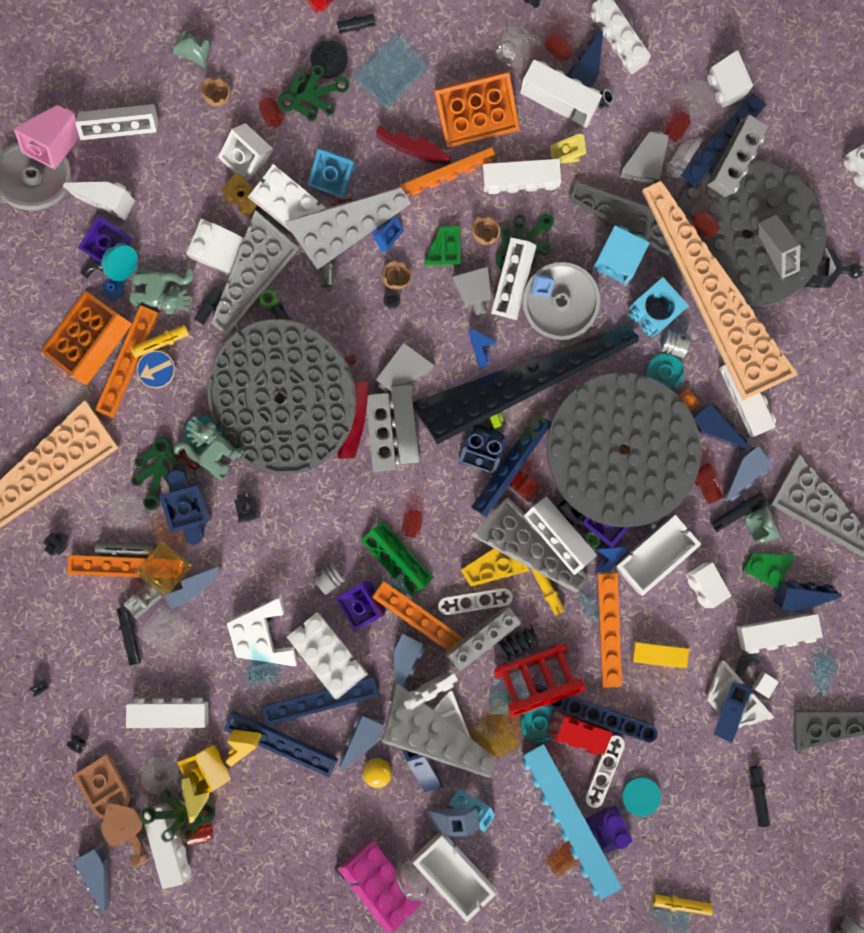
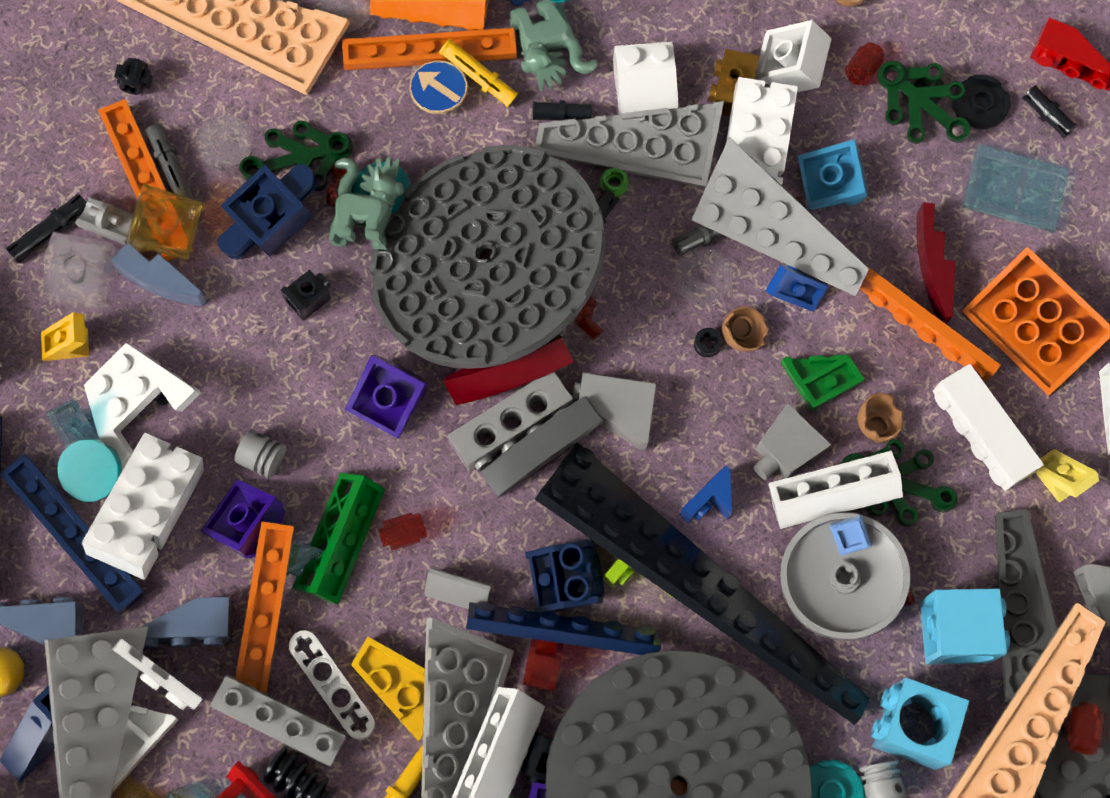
camera: 55 degrees right, 15 degrees down
none -> yellow slope [41,312,89,361]
none -> tile [58,439,122,502]
none -> dark purple slope [344,354,428,438]
none -> light grey slope [424,568,491,609]

